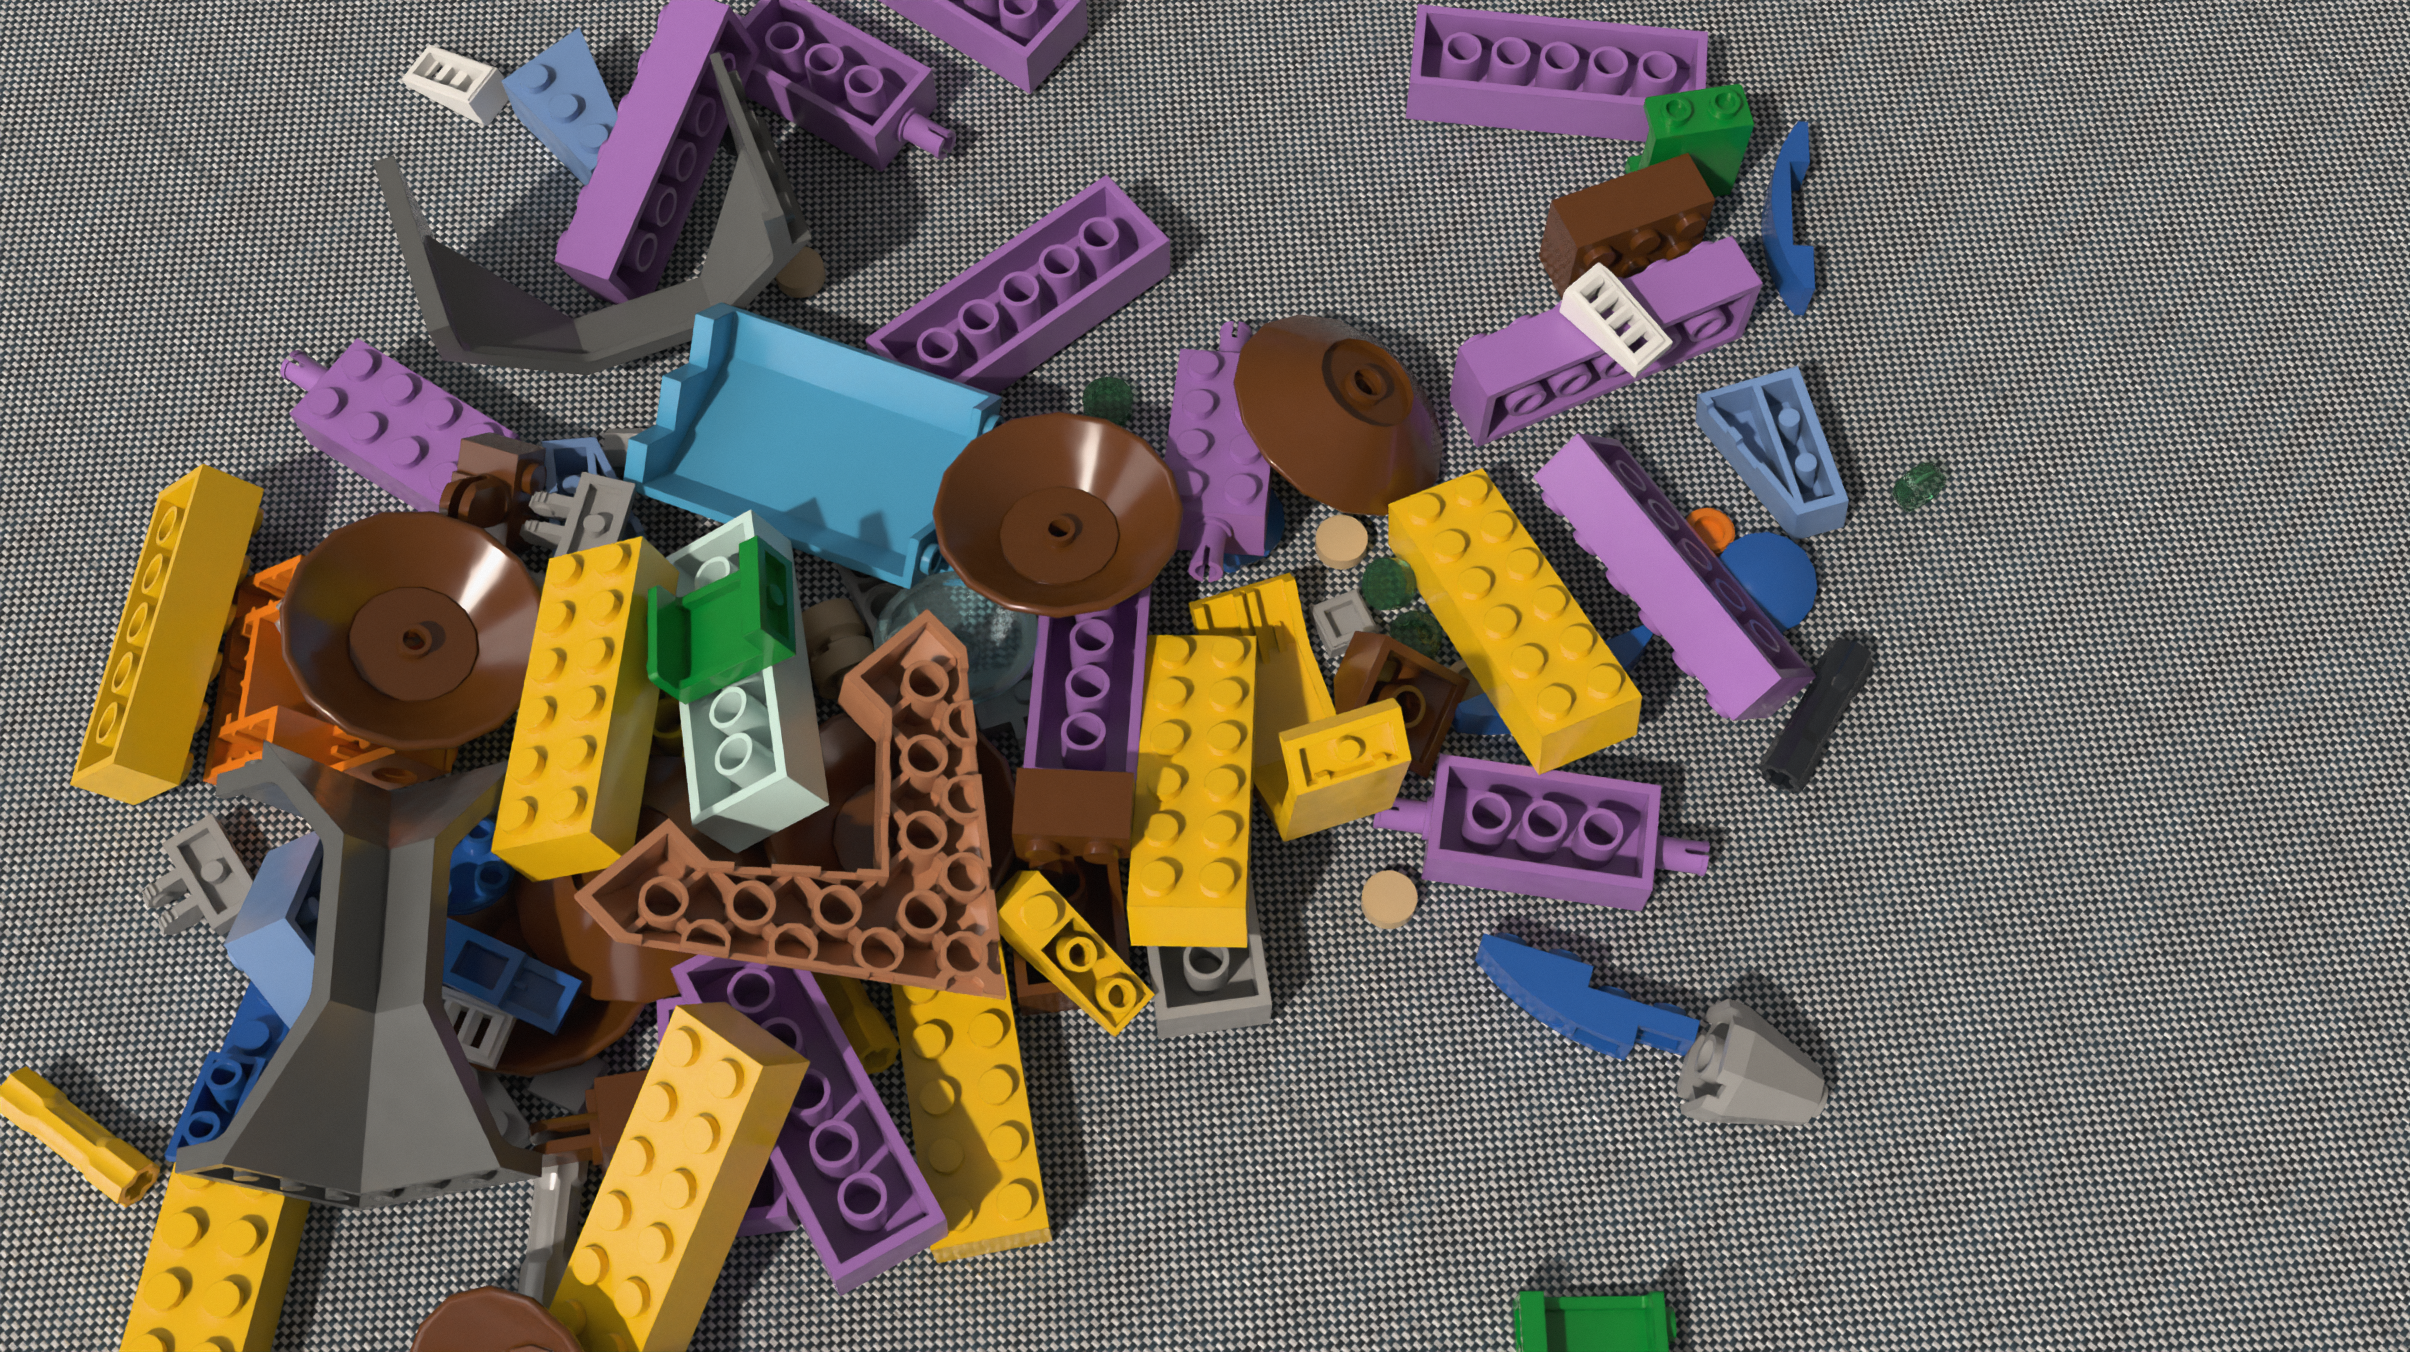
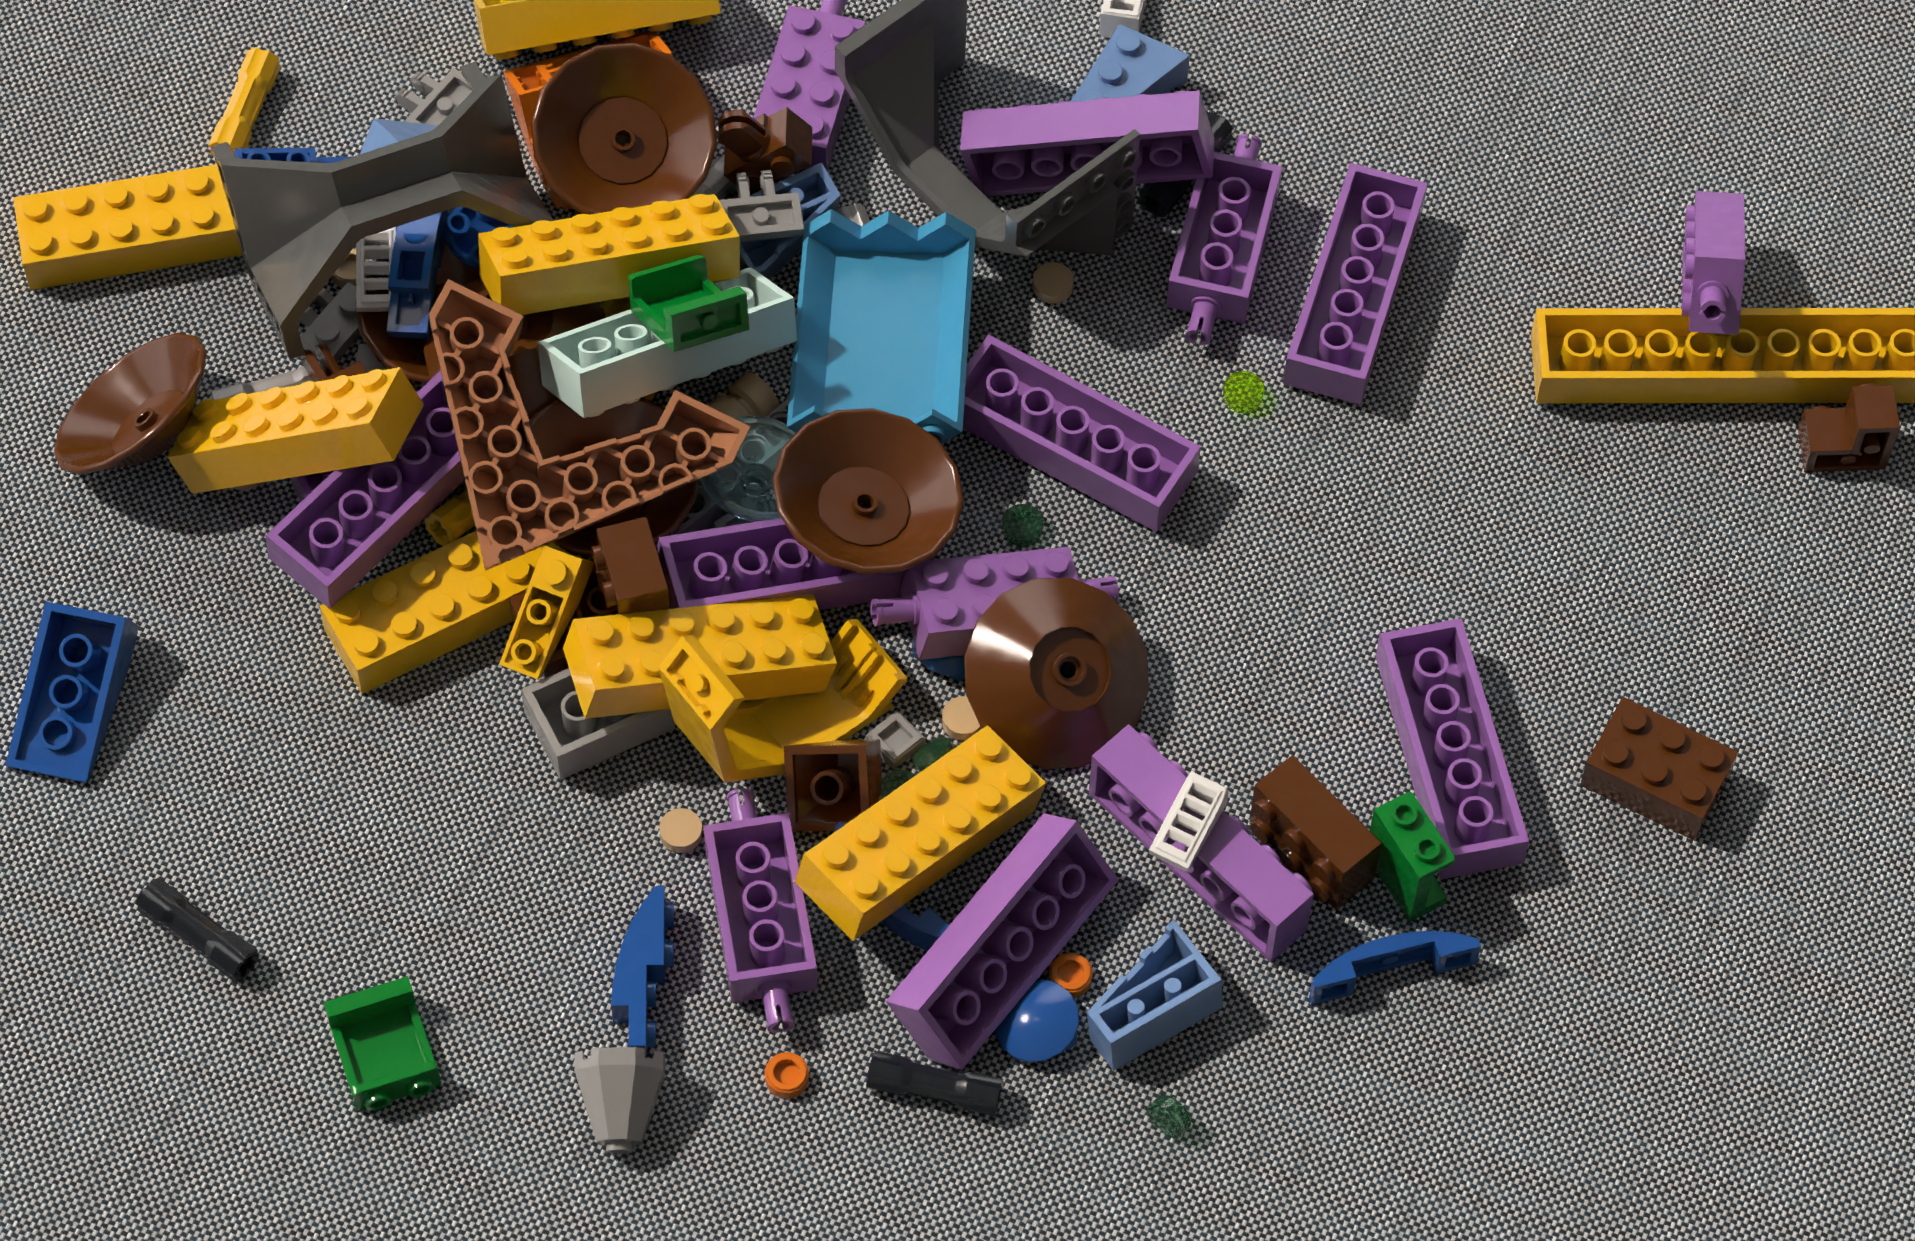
camera: 70 degrees right, 5 degrees down
none -> orange tile [765,1052,809,1099]
none -> clear neon green tile [1223,371,1264,413]

